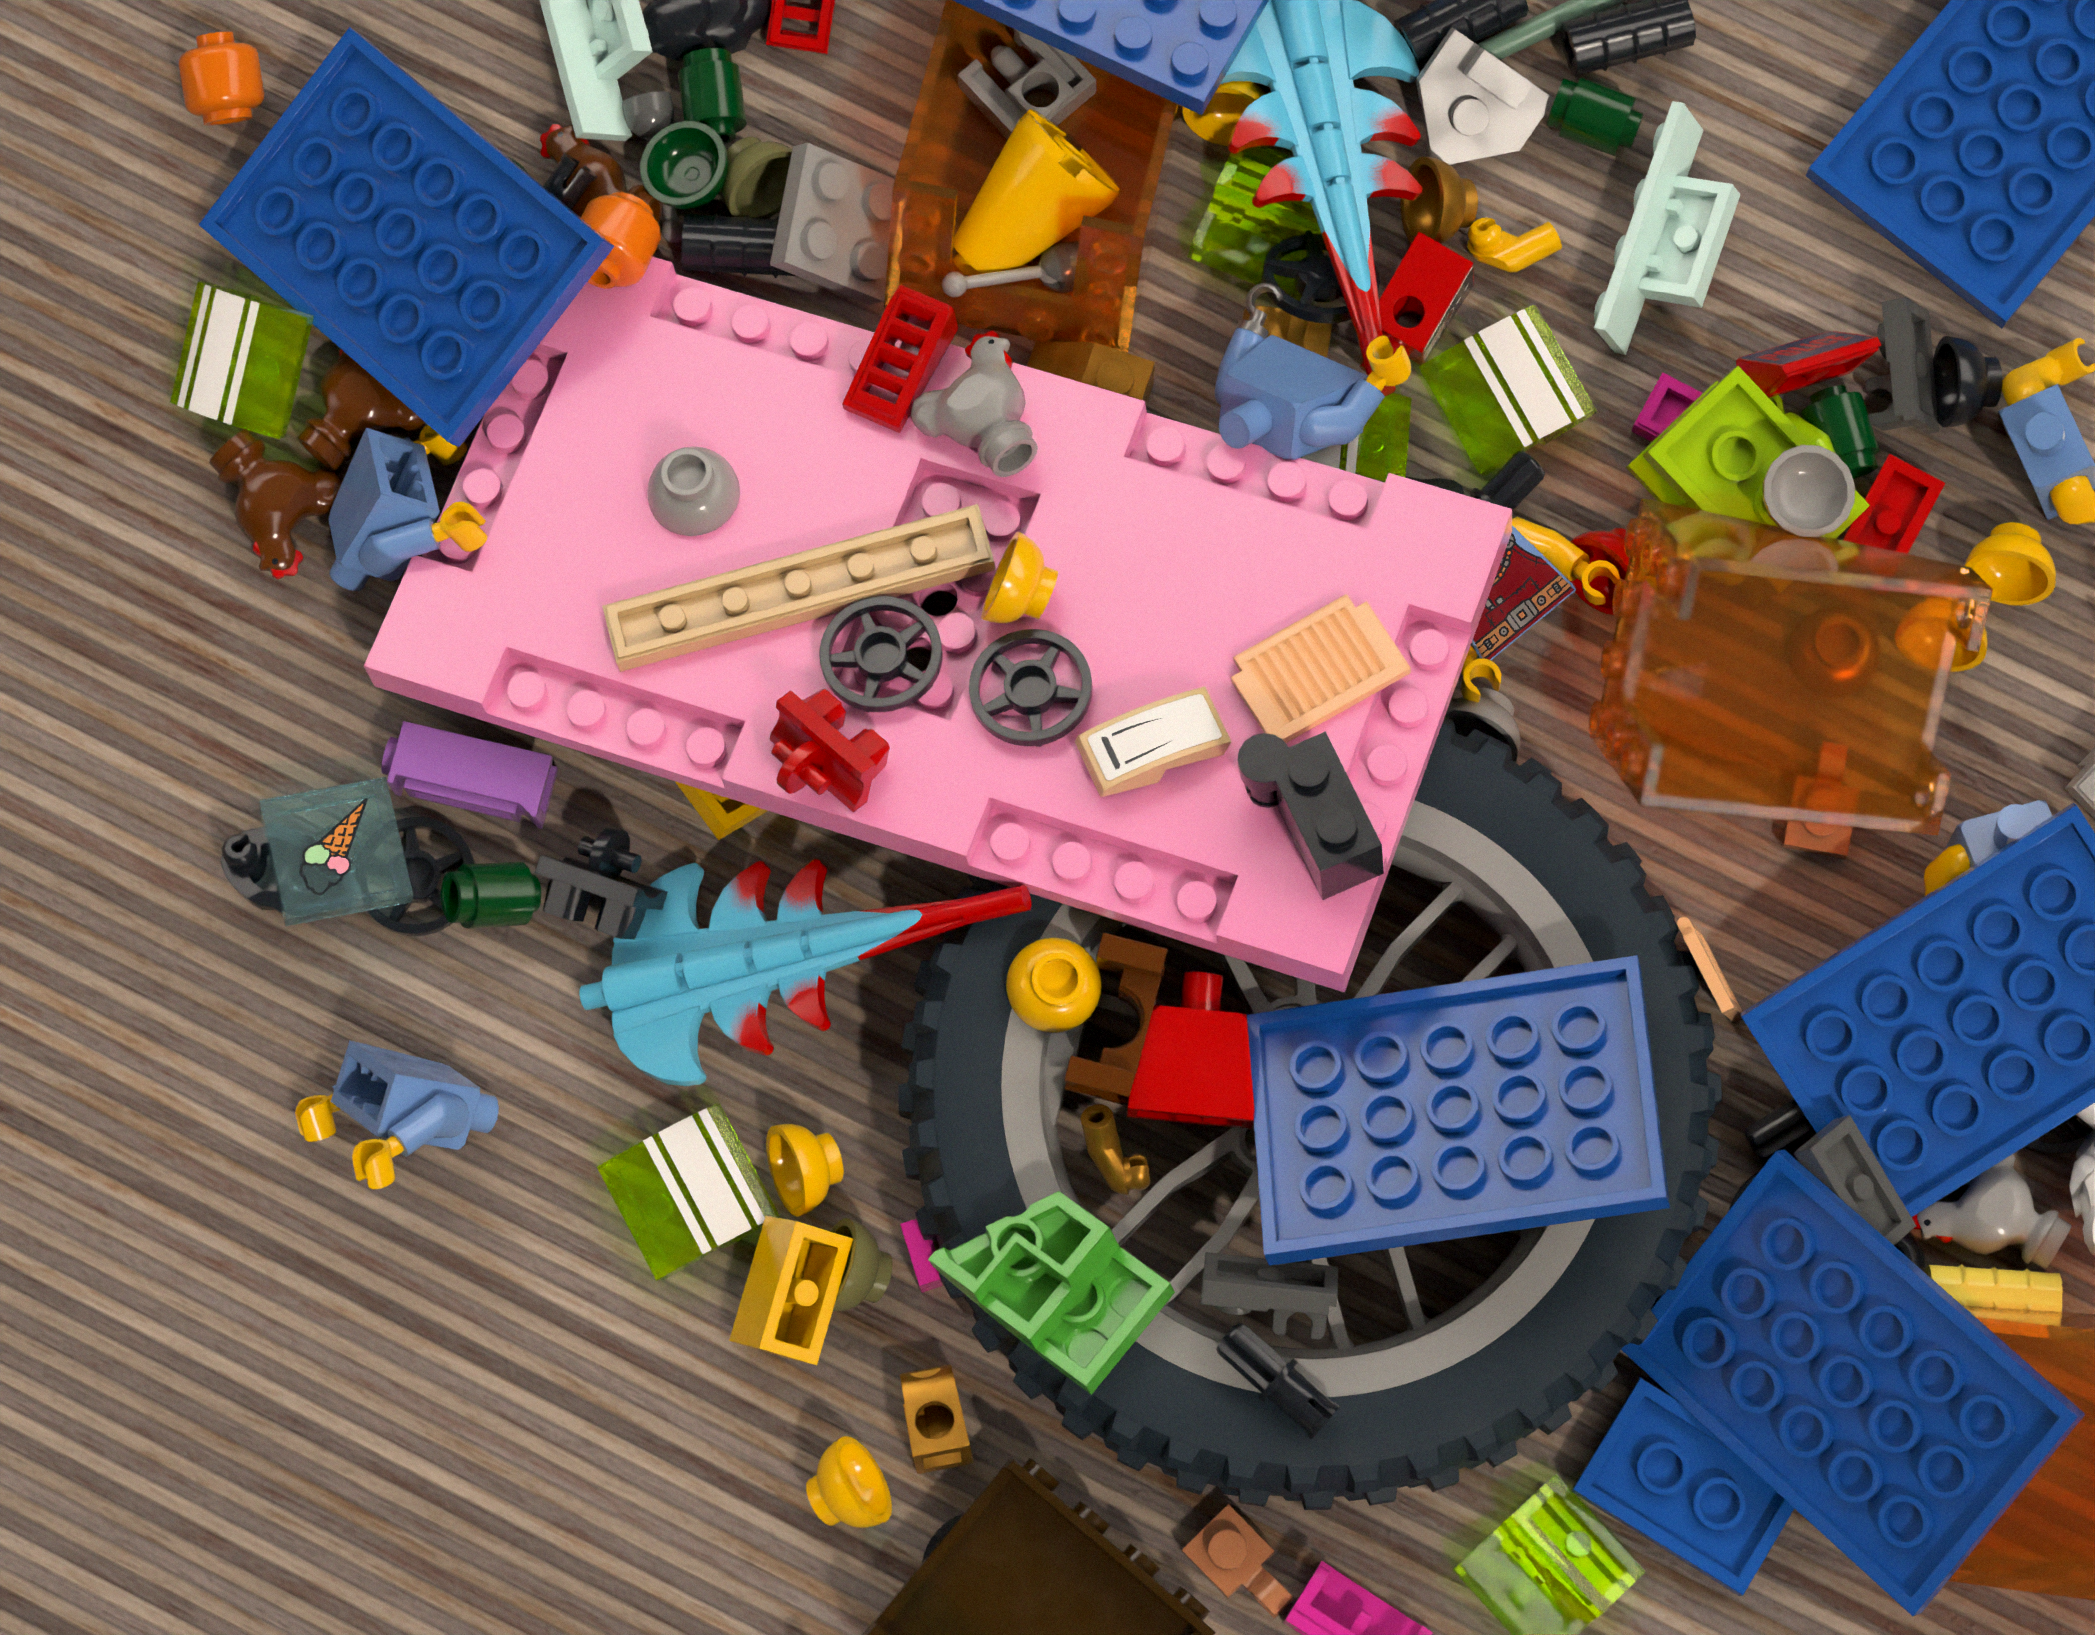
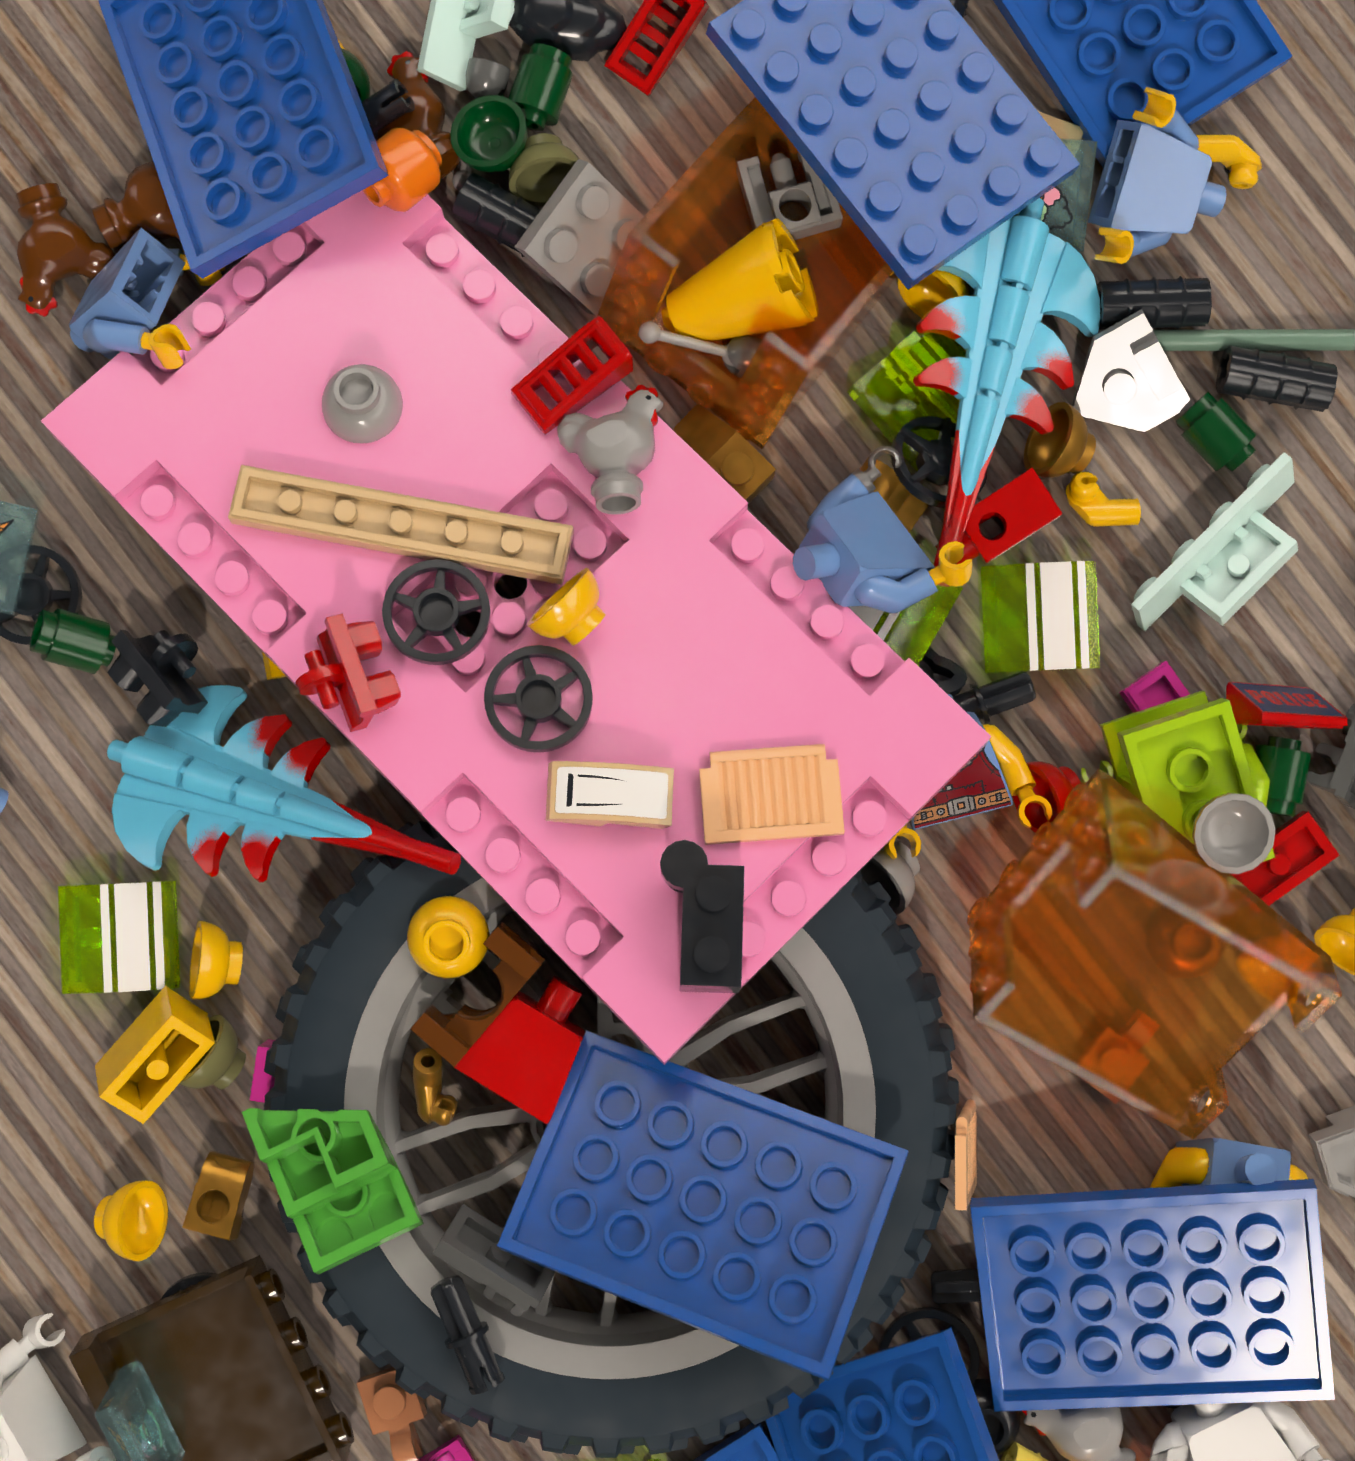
camera: 25 degrees right, 10 degrees up
clear neon green slope [170,281,314,439] -> none
medium lavender window [381,721,558,829] -> none
dark grey plate [1794,1115,1916,1245] -> none

